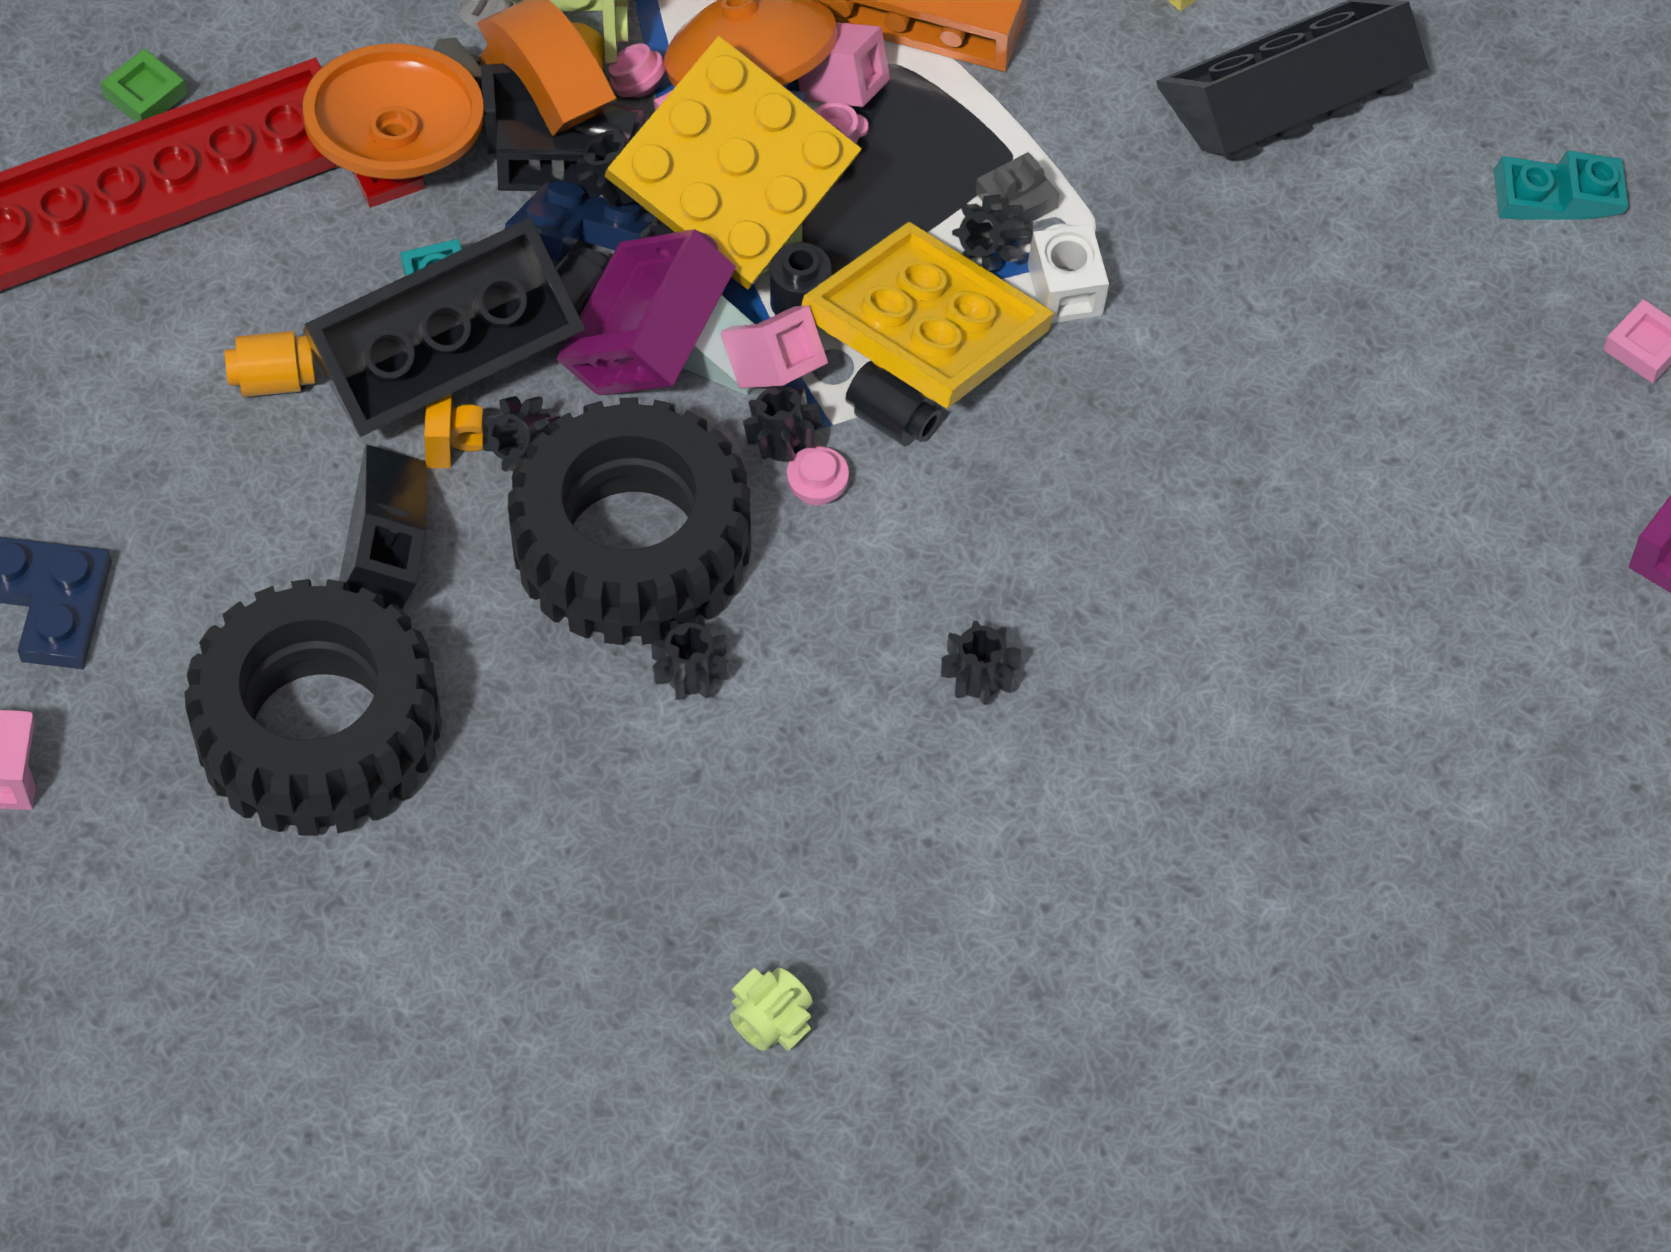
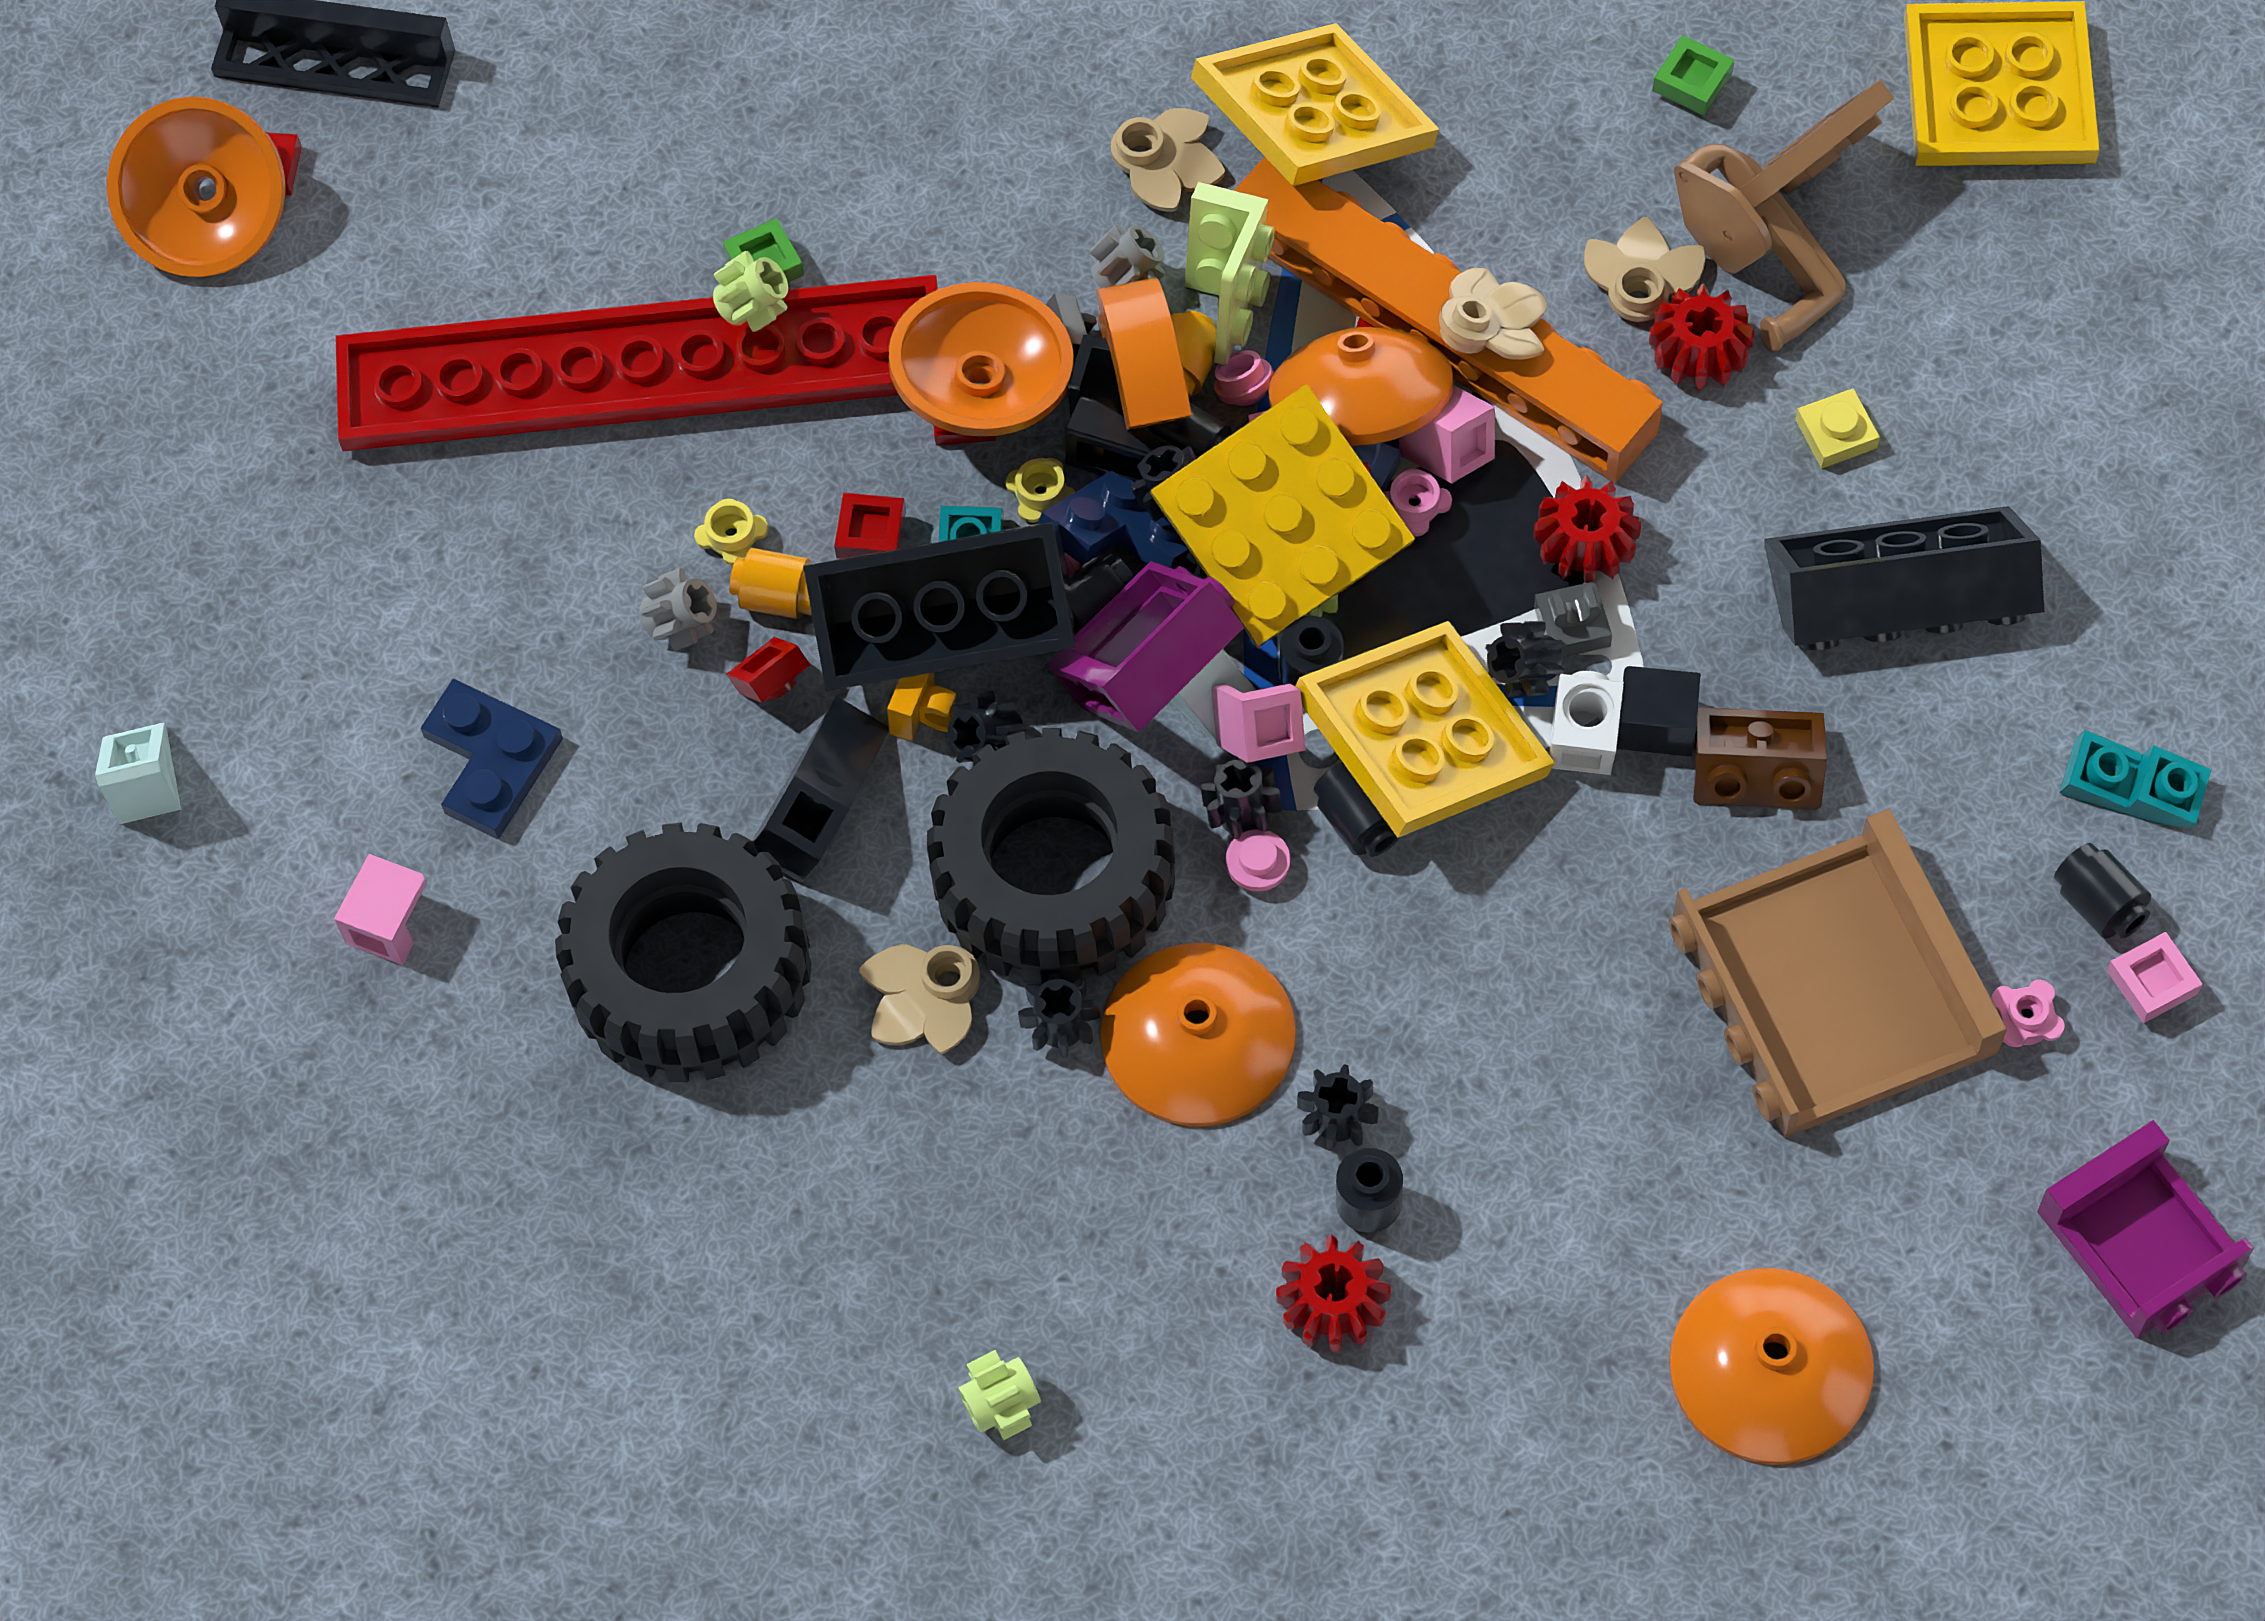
camera: 25 degrees right, 5 degrees up
none -> light grey gear [639,568,717,651]
none -> light yellow plate [694,499,768,566]
none -> yellowish green gear [713,251,788,332]
none -> red plate [726,637,810,703]
none -> red plate [834,492,906,559]
none -> tan plate [859,944,981,1054]
none -> light yellow plate [1006,458,1075,523]
none -> orange dish [1101,943,1296,1127]
none -> red gear [1276,1234,1391,1353]
none -> black brick [1336,1148,1403,1233]
none -> red gear [1534,475,1641,583]
none -> black panel [1616,666,1701,757]
none -> medium nougat panel [1668,808,2007,1138]
none -> orange dish [1669,1268,1874,1465]
none -> reddish brown bracket [1693,707,1827,810]
none -> bright pink plate [1991,980,2065,1047]
none -> black brick [2054,843,2151,939]

